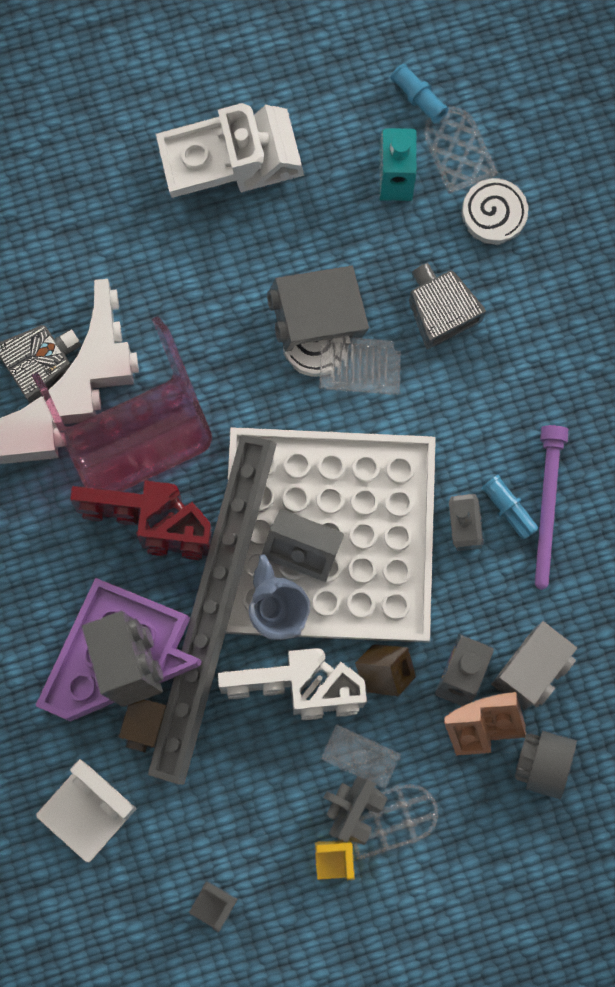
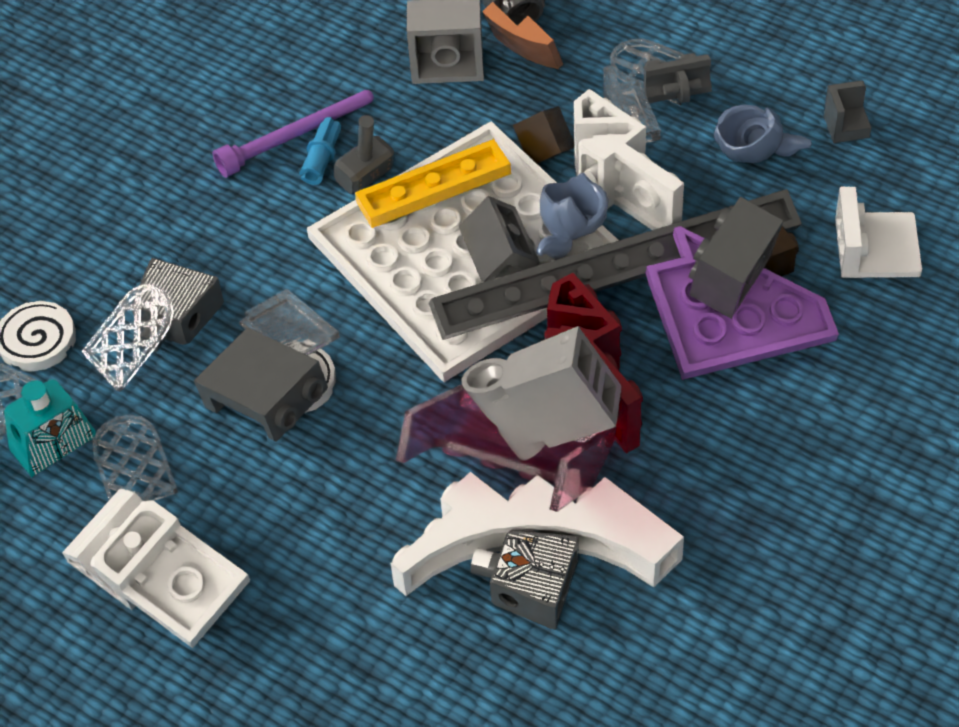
camera: 120 degrees left, 25 degrees down
yellow panel [314,840,354,880] -> none
dark grey torso [434,634,494,706] -> none
none -> clear window [81,284,173,392]
none -> clear window [92,415,178,501]
none -> yellow plate [355,139,511,228]
none -> light grey piece [461,326,621,460]
none -> sand blue hair [714,105,812,163]

